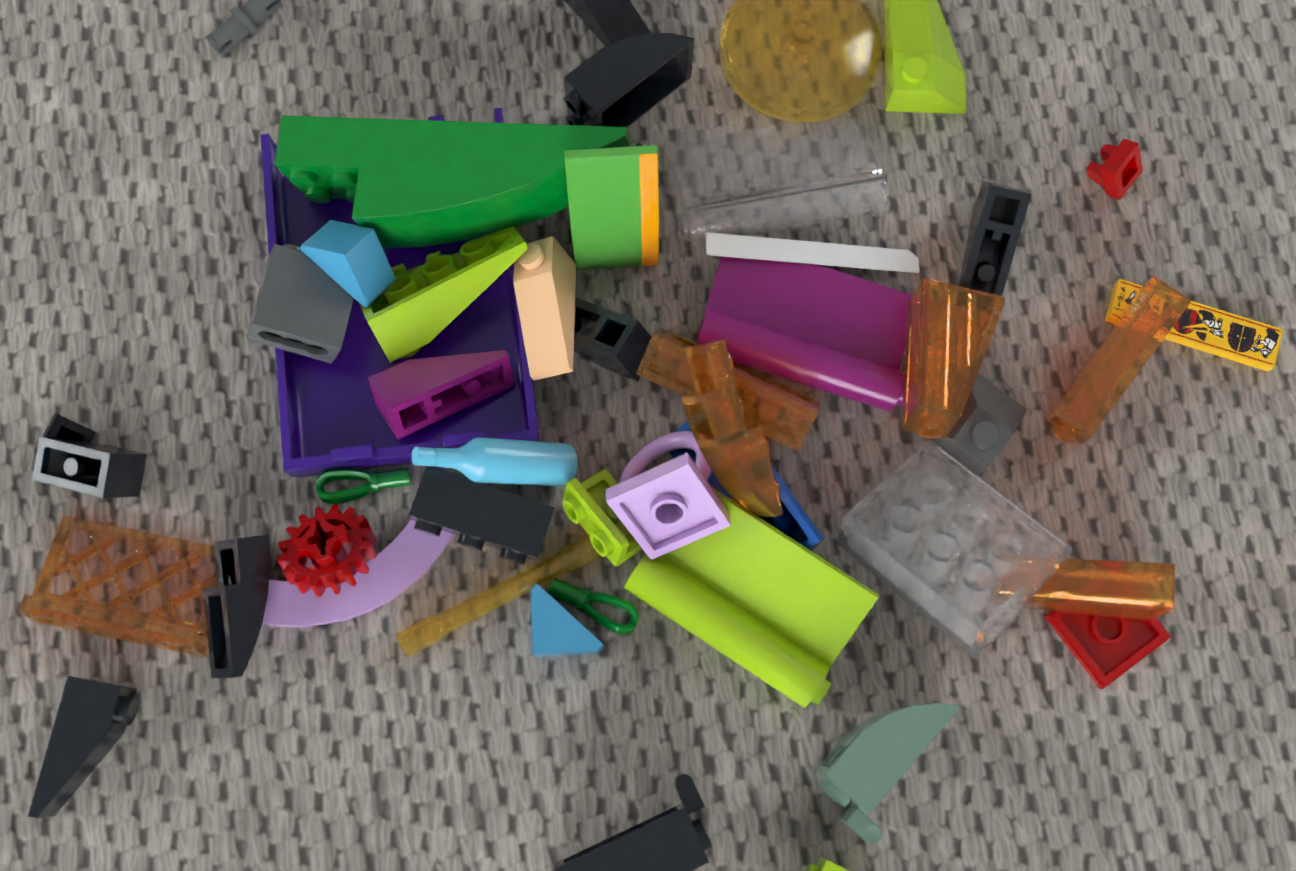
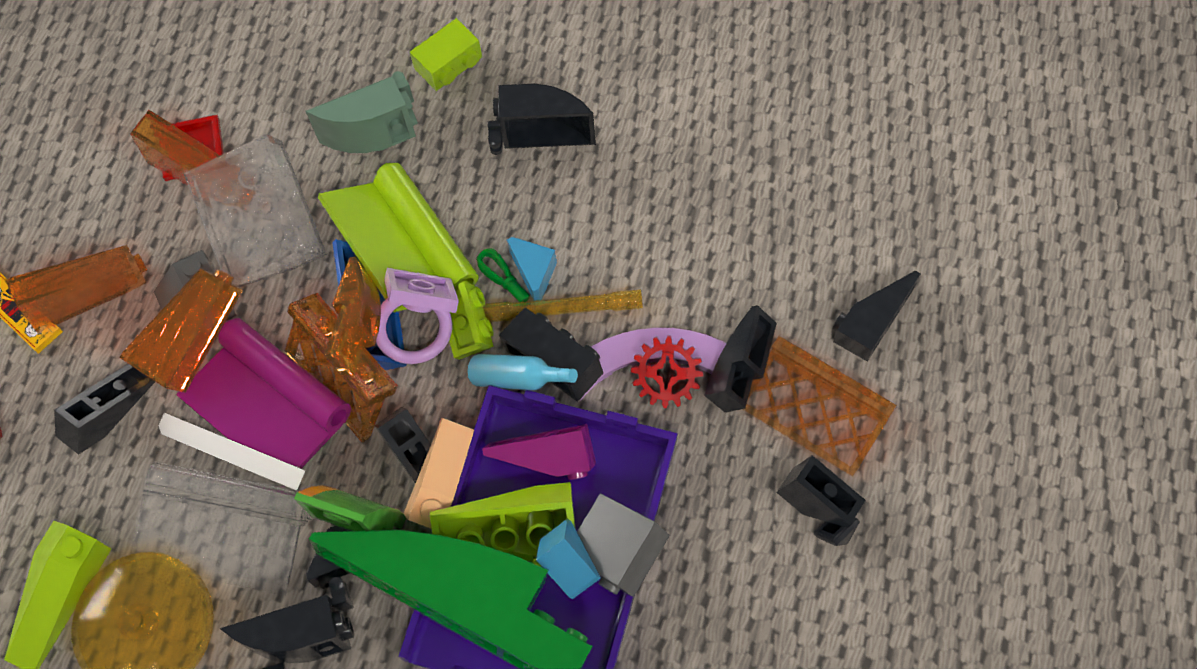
camera: 150 degrees left, 10 degrees down
green piece [316,468,411,504] -> none

